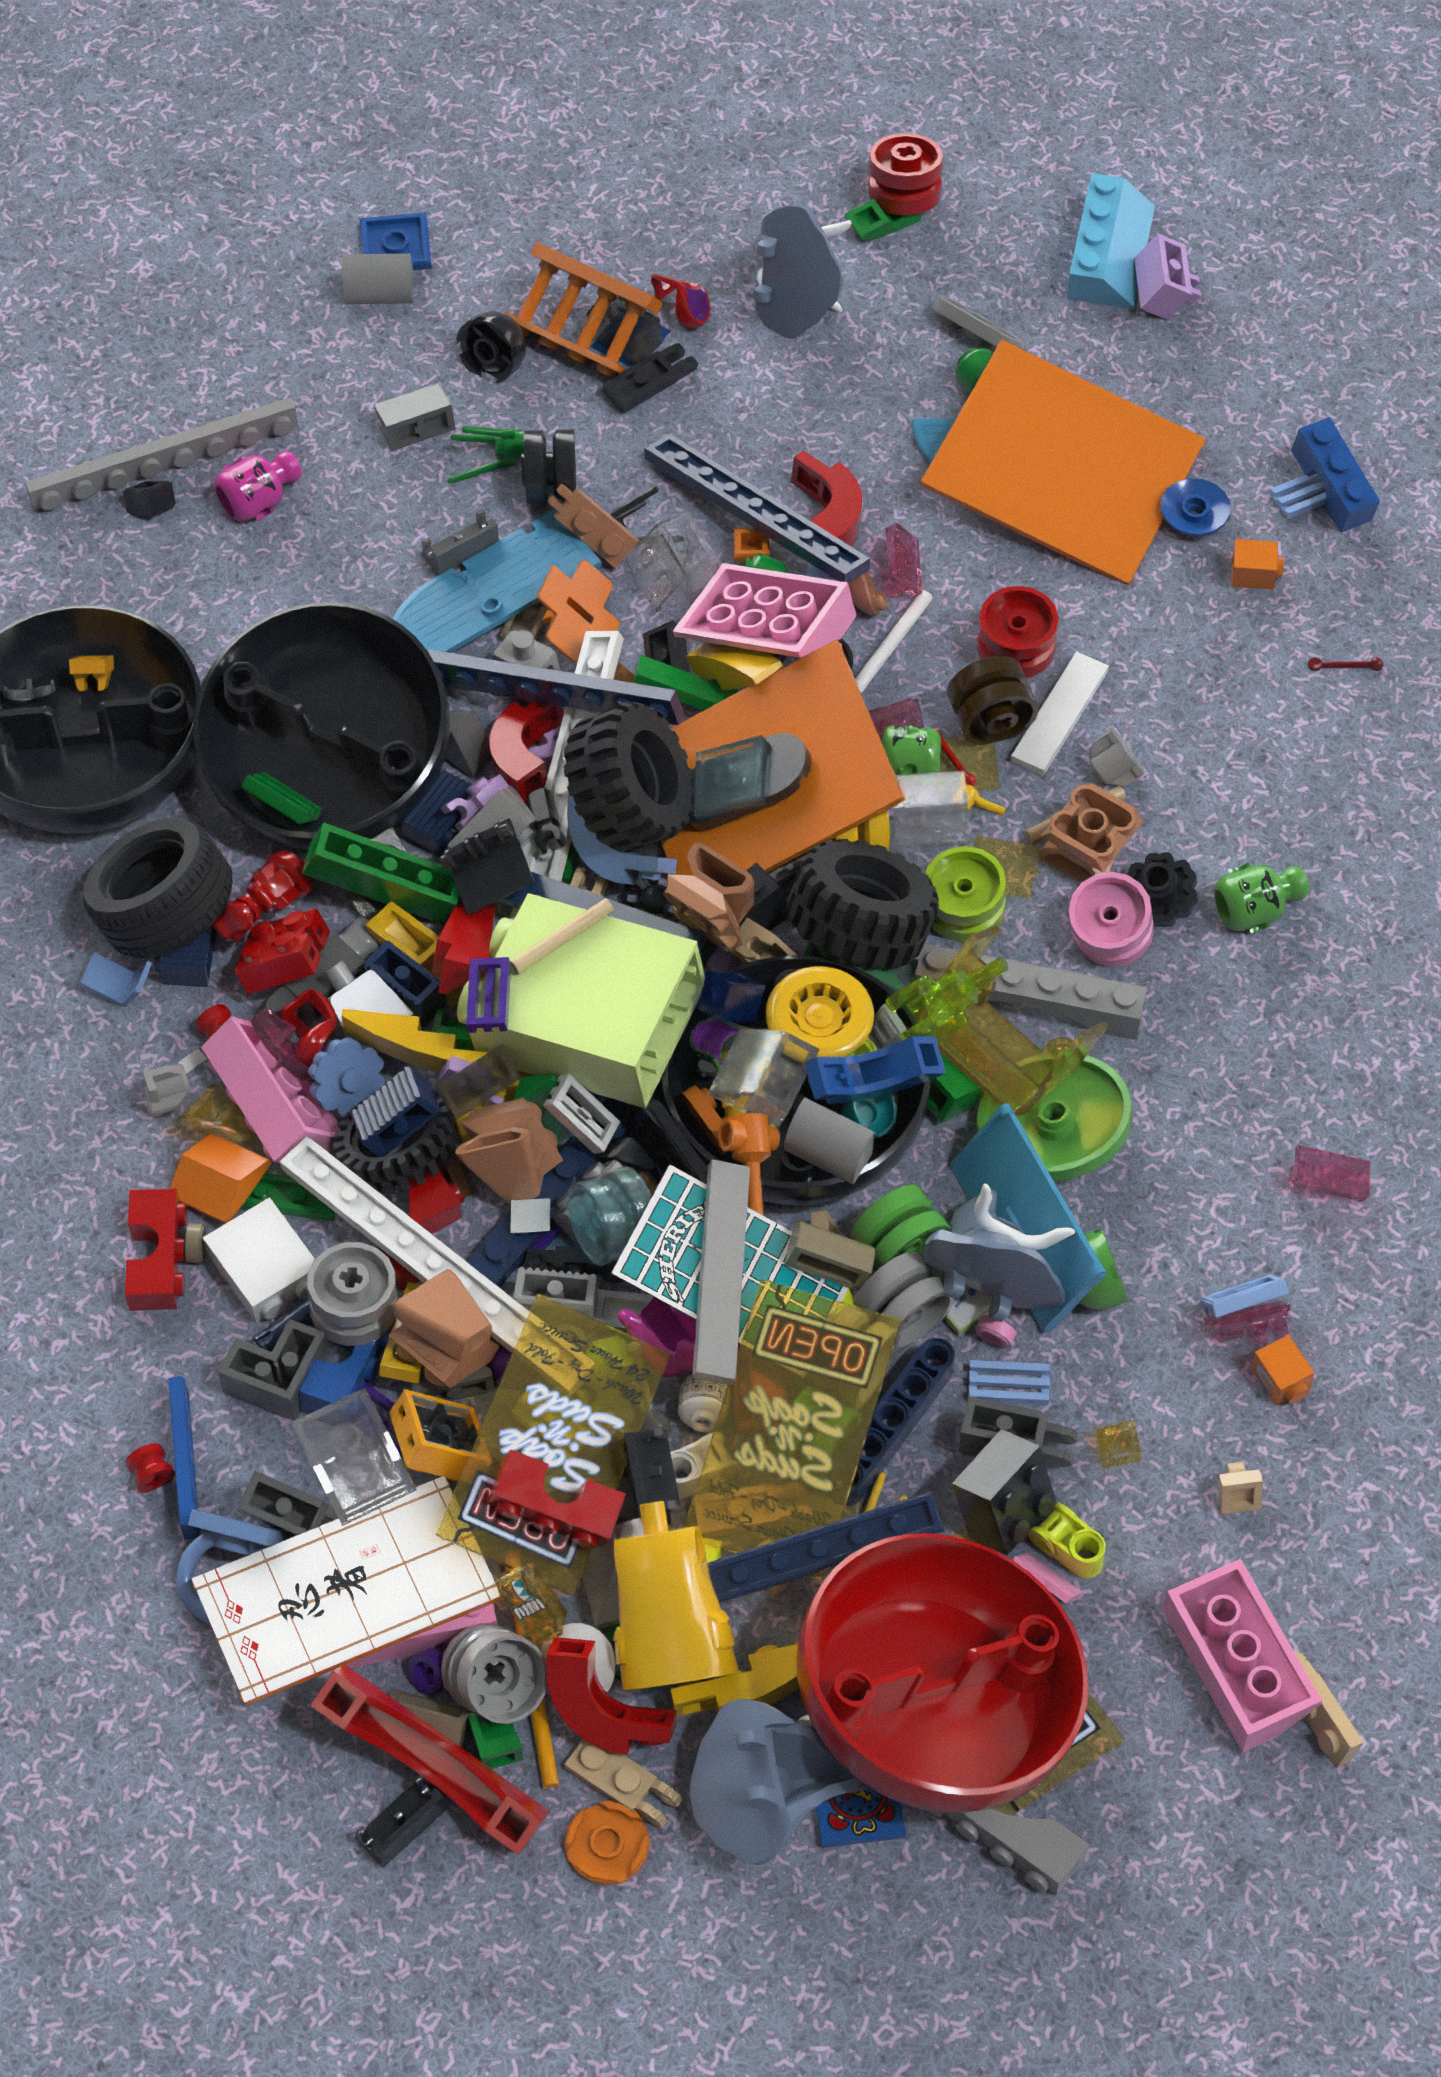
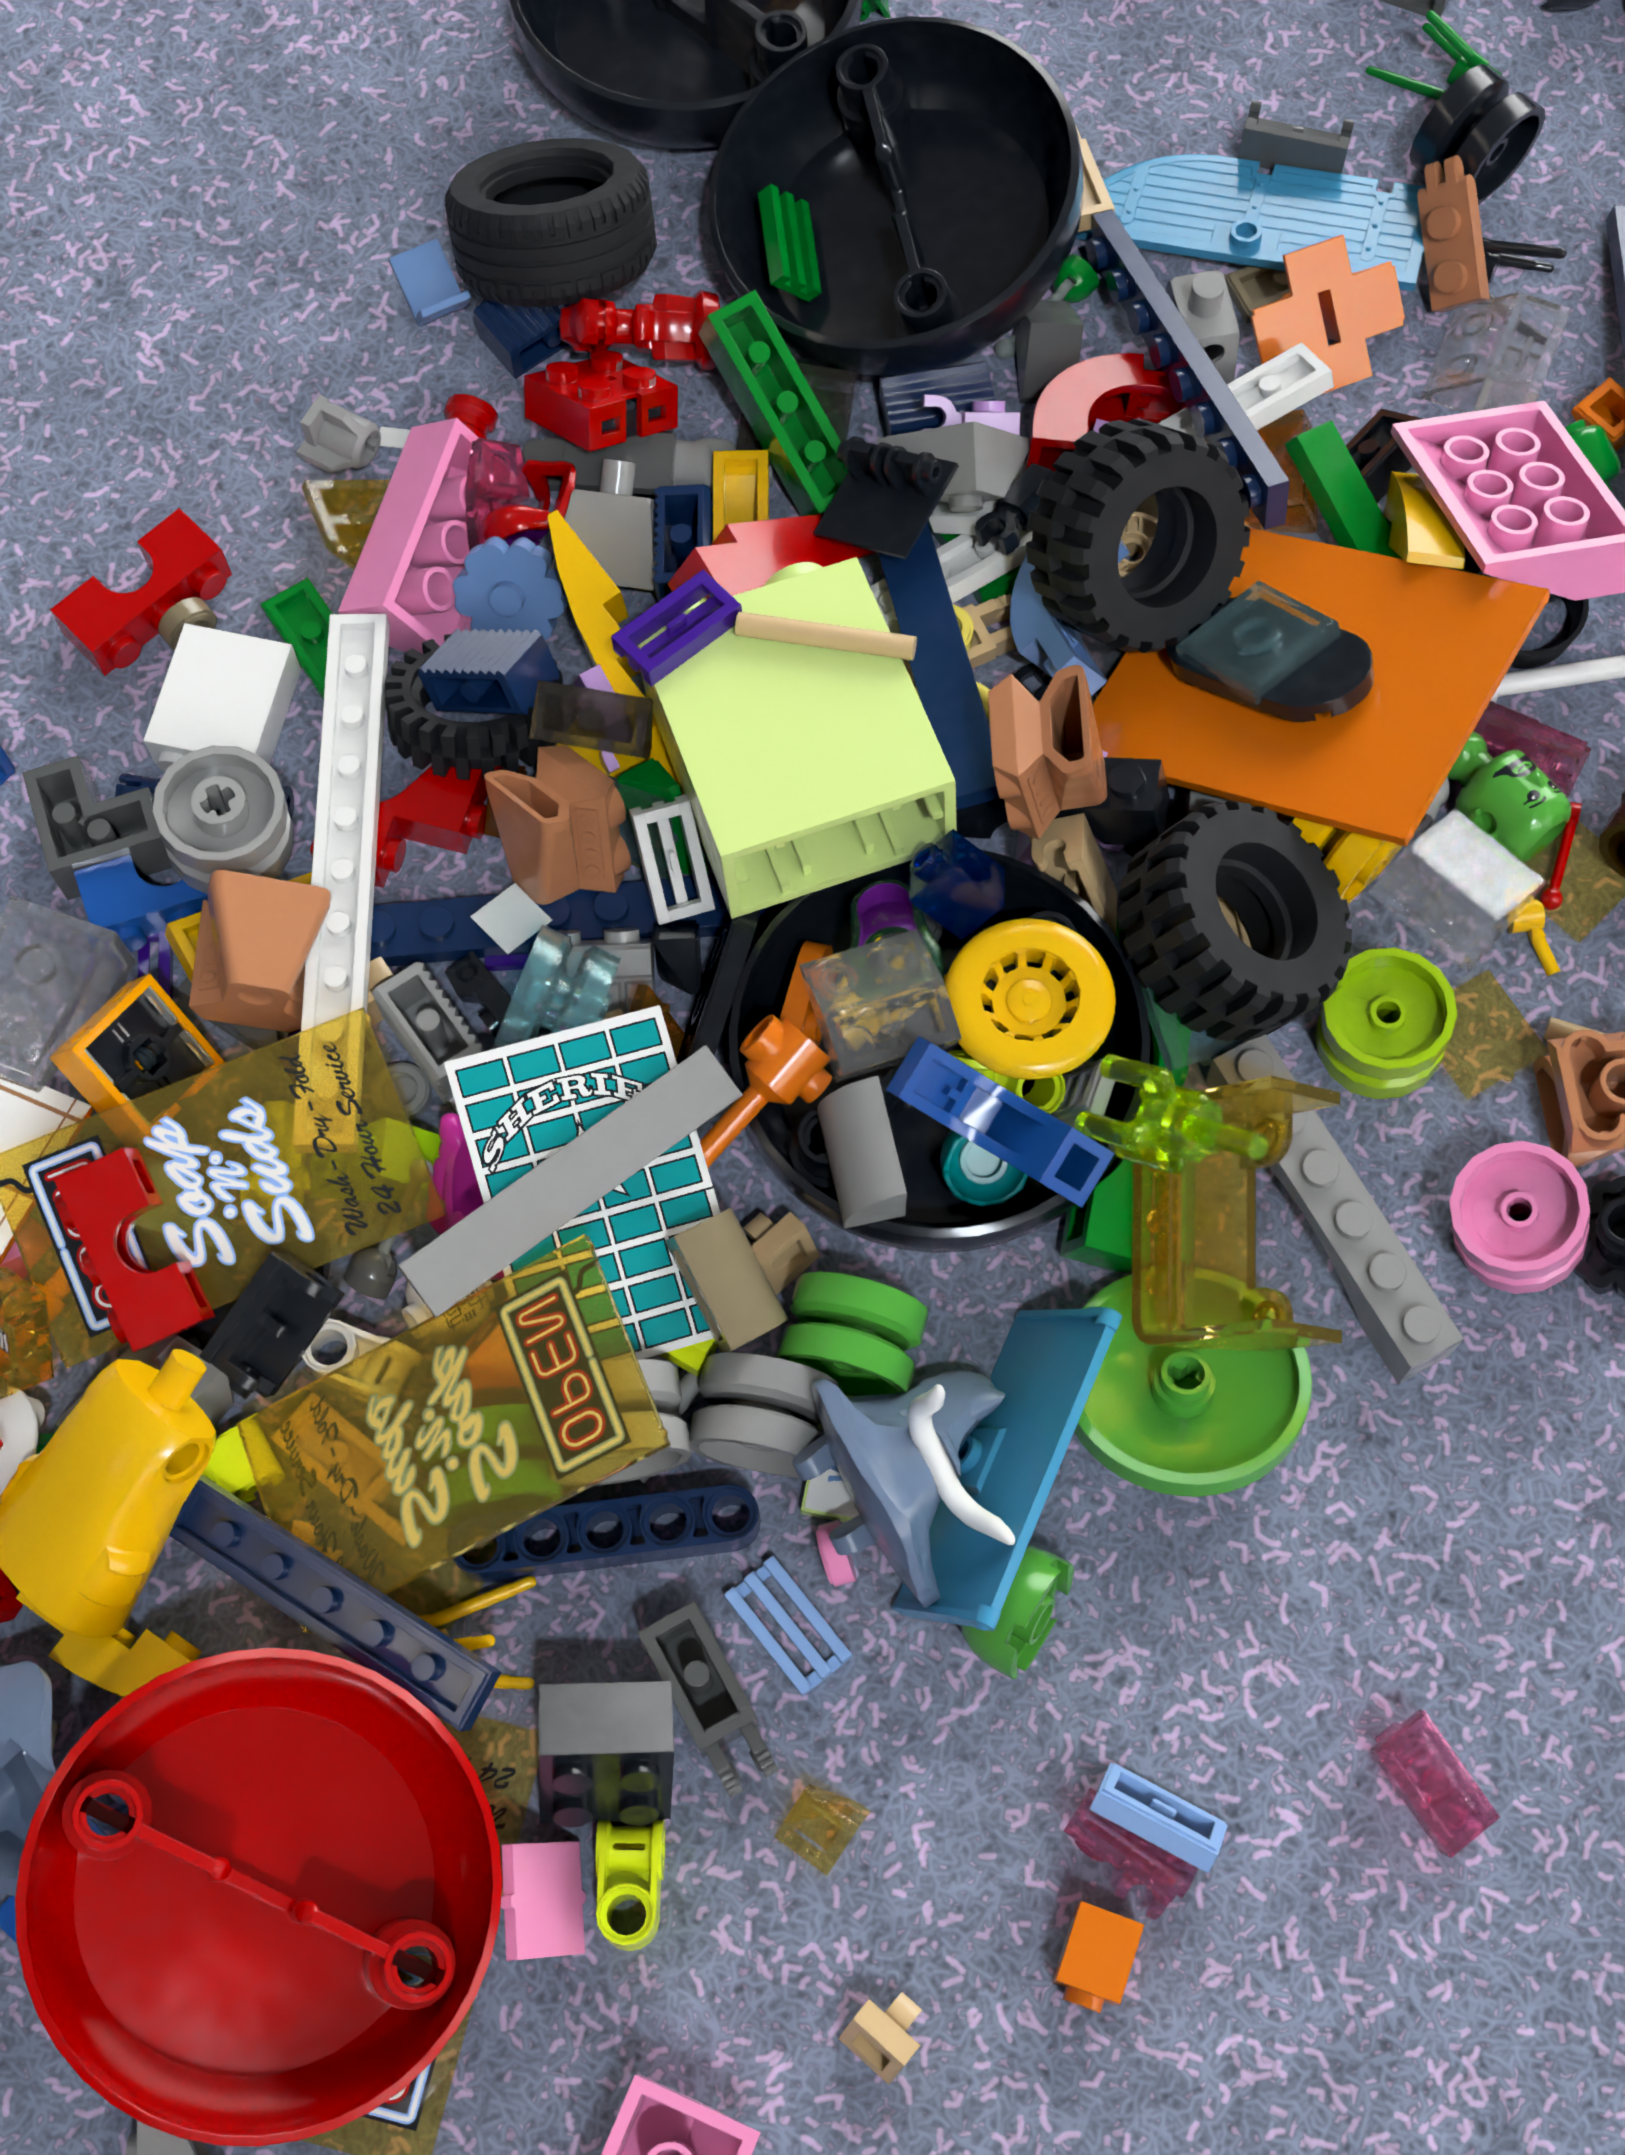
camera: 50 degrees right, 10 degrees up
orange slope [170,1133,272,1224] -> none

